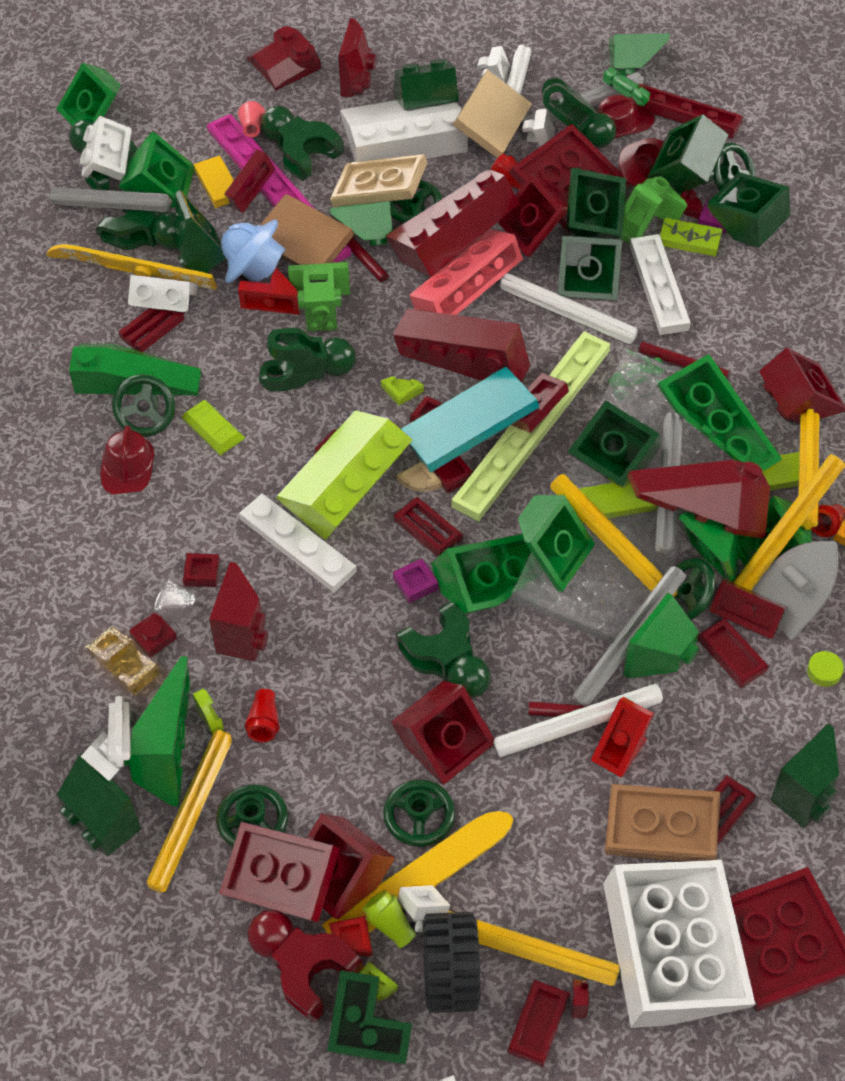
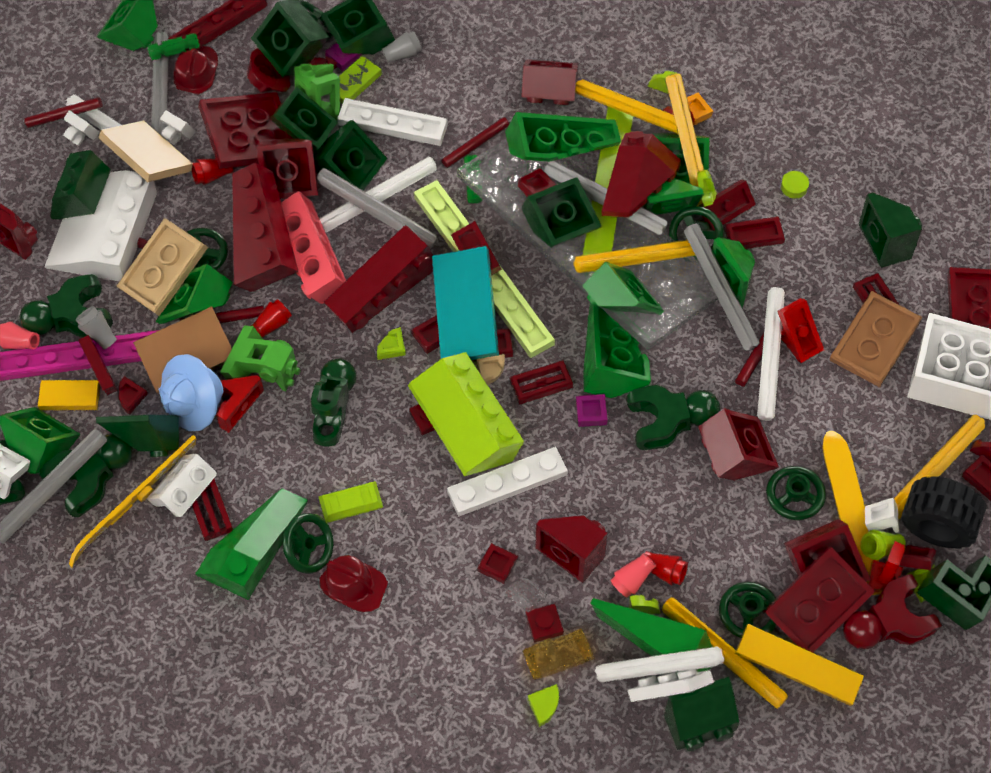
camera: 65 degrees left, 5 degrees up
dark green piece [542,77,616,149] -> none
light grey shield [751,541,838,640] -> none
none -> dark red bar [24,97,102,128]
none -> light grey cone [76,306,117,349]
none -> dark red tile [118,376,148,415]
none -> red cone [251,299,292,338]
none -> light grey axle [316,168,437,249]
none -> light grey cone [382,31,422,63]
none -> dark red plate [517,168,557,197]
none -> lime tile [527,684,559,727]
none -> coral cone [610,553,656,598]
none -> lime tile [697,169,717,207]
none -> yellow tile [735,624,864,706]
none -> red tile [878,541,905,585]
none -> dark red tile [900,545,936,571]

